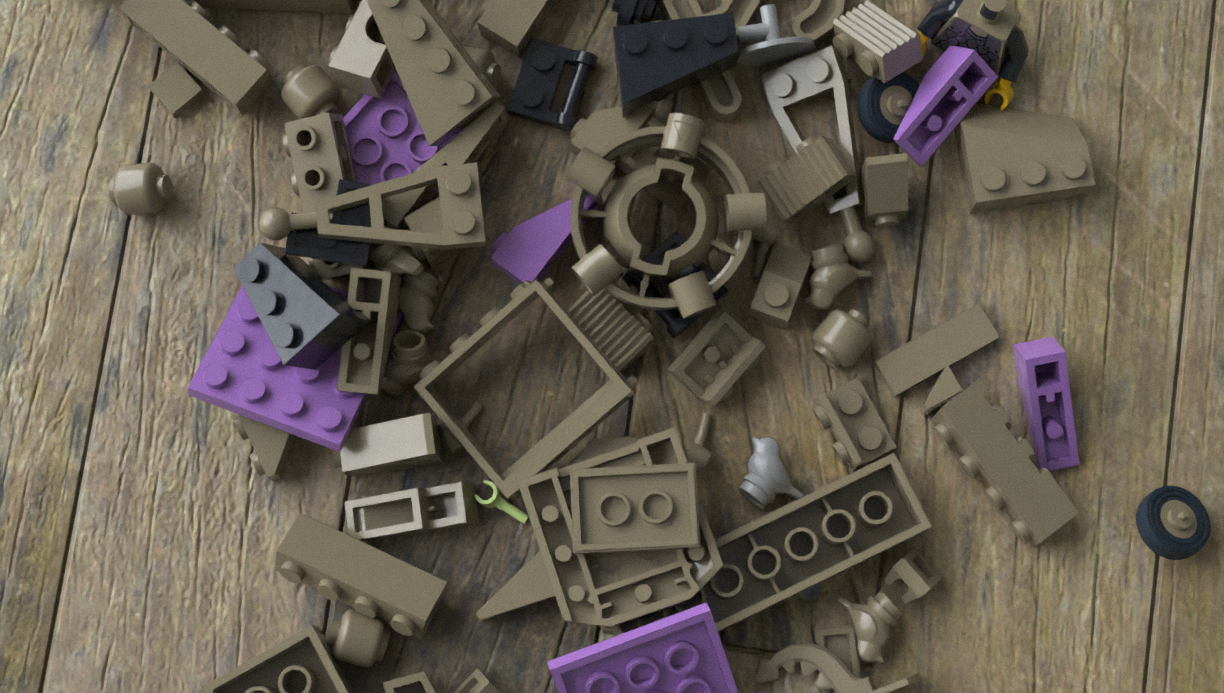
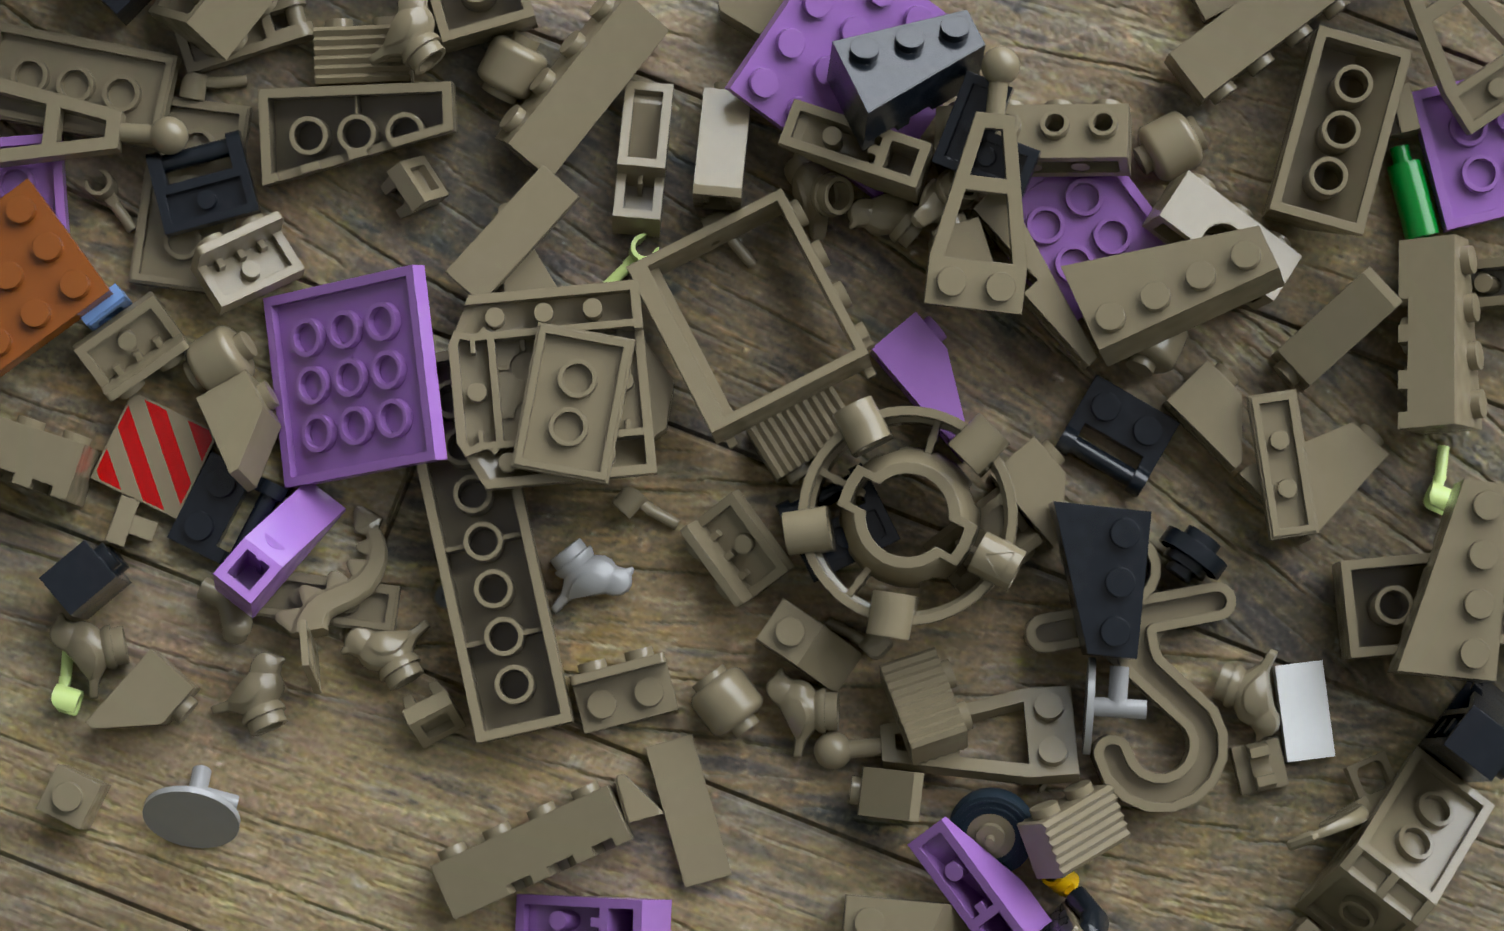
camera: 95 degrees right, 5 degrees up
none -> dark tan tile [445,165,580,295]

